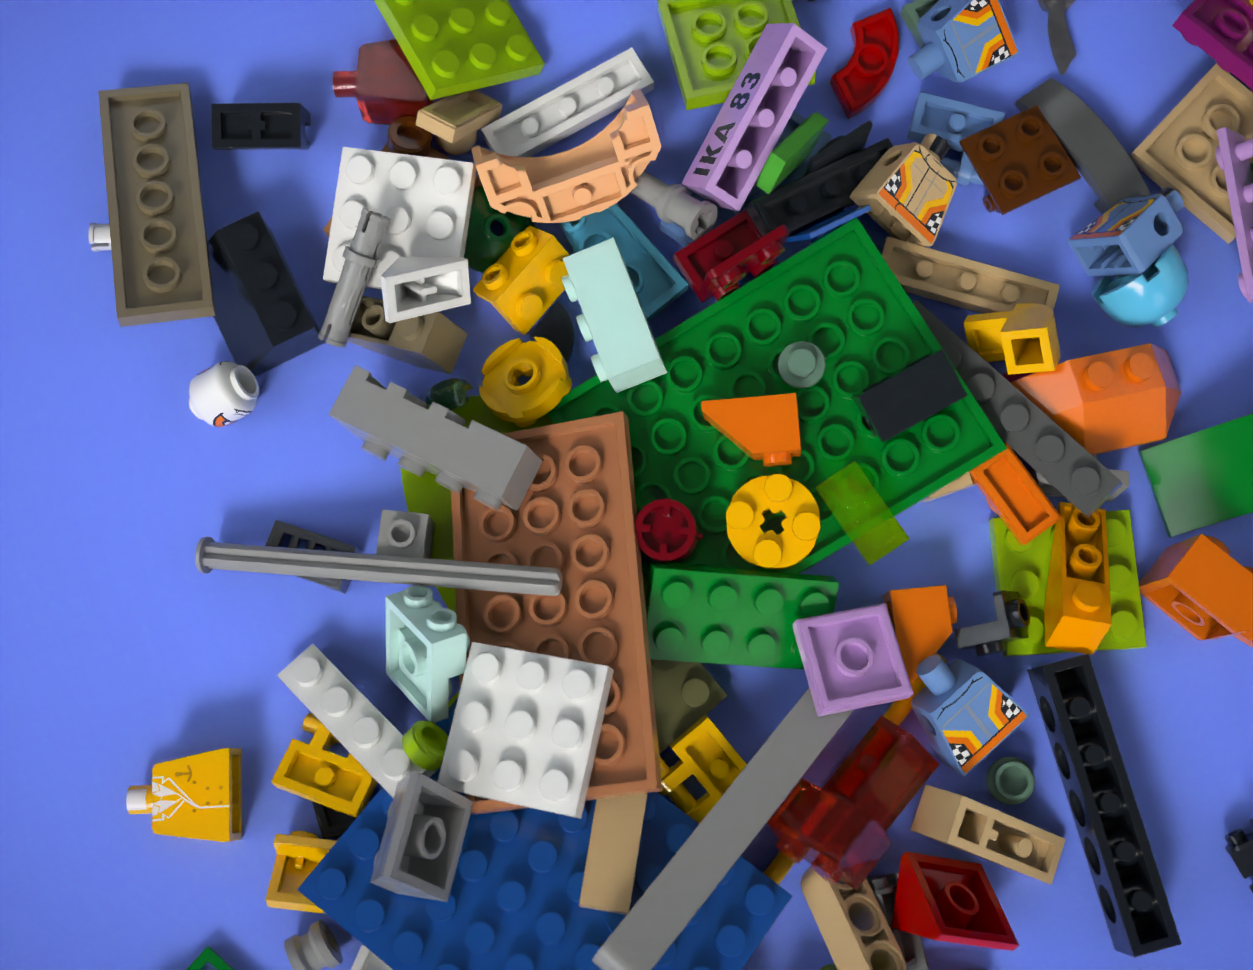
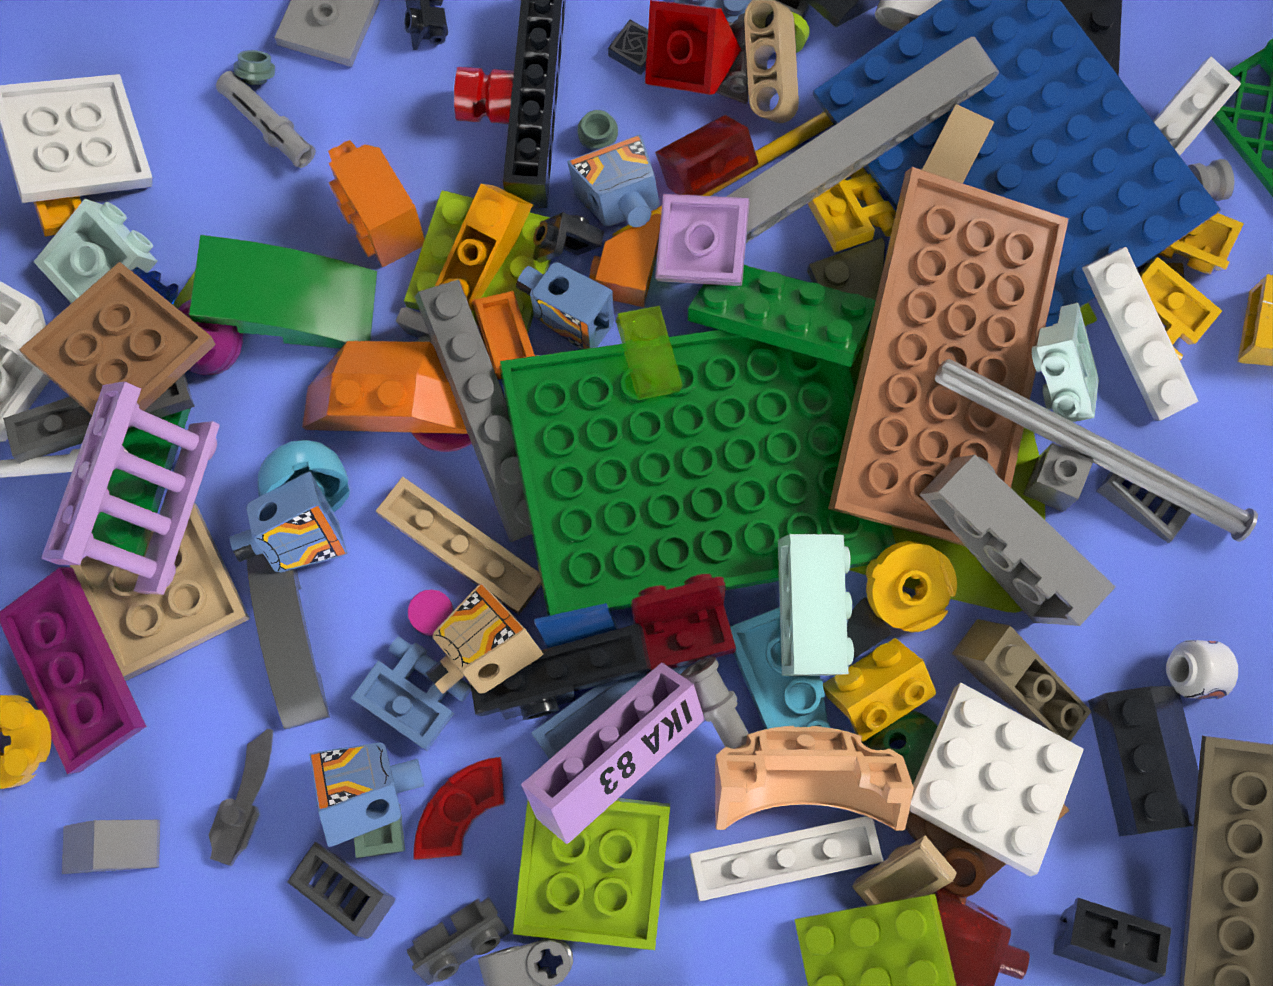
camera: 165 degrees left, 5 degrees down
light grey pin [318,209,391,347] -> none
light grey slope [370,772,473,902] -> none
white slope [381,257,471,323] -> none
lime tile [402,721,448,771] -> none
clear green animal [423,378,473,410] -> none
white plate [438,642,614,819] -> none
dark red piece [634,498,703,564] -> none
orange slope [701,393,801,467] -> none
yellow plate [726,474,820,569] -> none
bright green tile [756,112,829,194] -> none
clear red brick [767,778,892,890] -> none
sand green plate [778,341,825,389] -> none
black hinge [851,349,968,442] -> none
tan slope [910,784,1066,885] -> none
reddish brown hinge [959,105,1081,215] -> none
yellow brick [963,303,1061,375] -> none
none -> dark pink tile [408,589,454,636]
none -> red wheel [454,67,514,124]
none -> medium blue torso [516,262,614,349]
none -> black tile [608,19,648,75]

